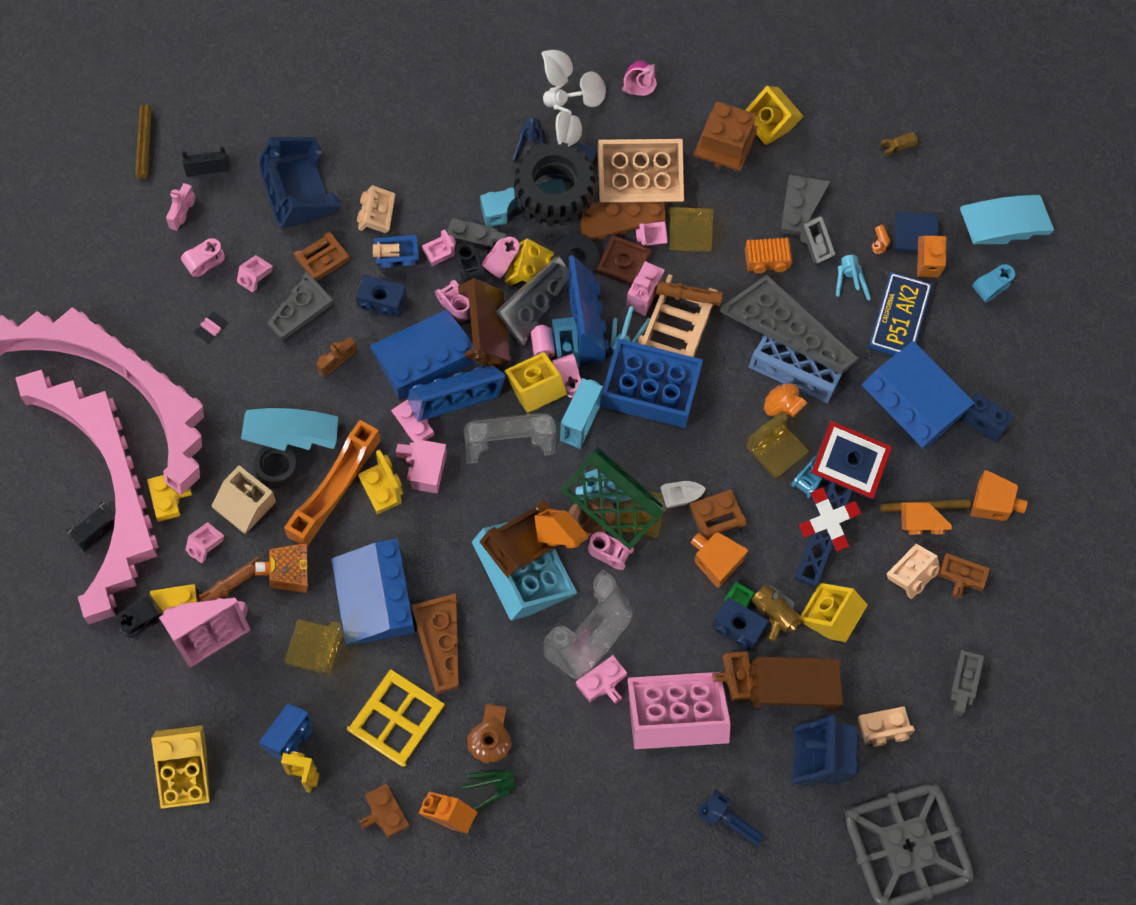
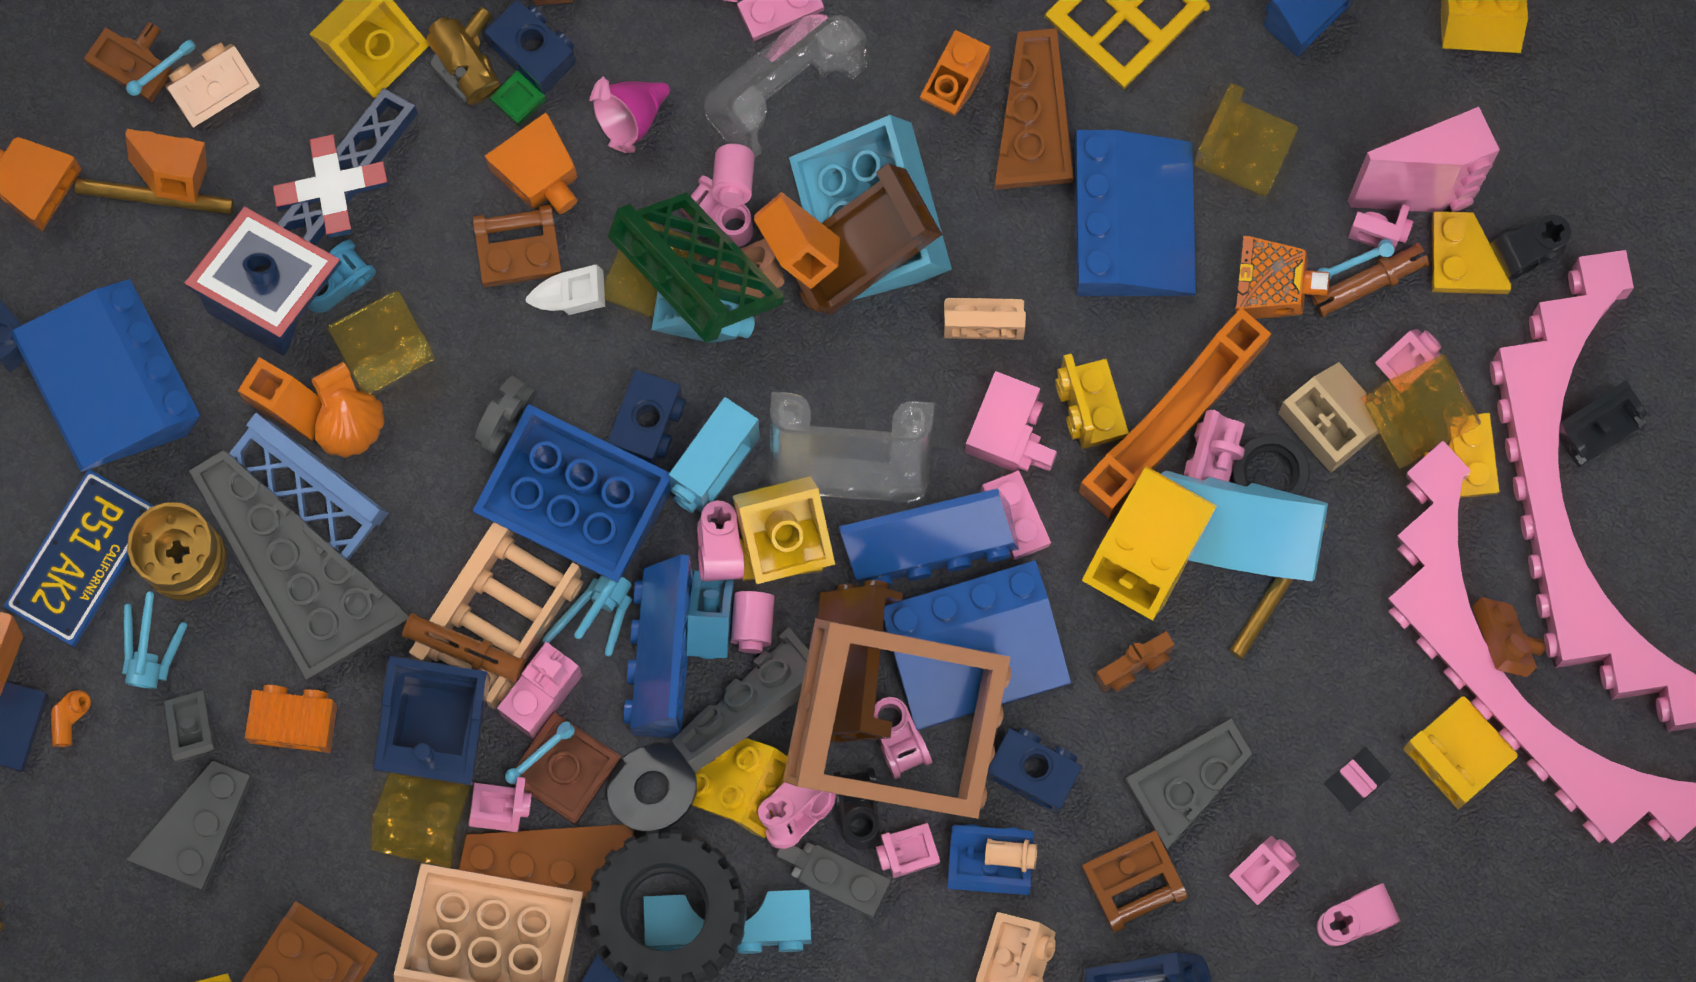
camera: 165 degrees left, 10 degrees up
none -> medium azure hinge [126,39,196,96]
none -> pearl gold wheel [127,502,227,601]
none -> orange slope [238,357,322,442]
none -> dark blue piece [374,656,491,786]
none -> dark grey plate [475,375,536,455]
none -> medium azure hinge [505,722,575,784]
none -> hat [590,76,670,153]
none -> dark blue brick [608,369,686,466]
none -> bright pink brick [712,144,755,207]
none -> nougat window [783,618,1011,819]
none -> orange slope [920,30,991,116]
none -> light nougat bracket [944,298,1026,340]
none -> yellow slope [1082,466,1217,621]
none -> bright pink hips [1184,410,1245,482]
none -> pearl gold bar [1229,523,1327,660]
none -> medium azure hinge [1318,239,1394,279]
none -> clear yellow bracket [1361,354,1481,469]
none -> yellow bracket [1403,696,1518,810]
none -> dark orange plate [1472,597,1546,677]

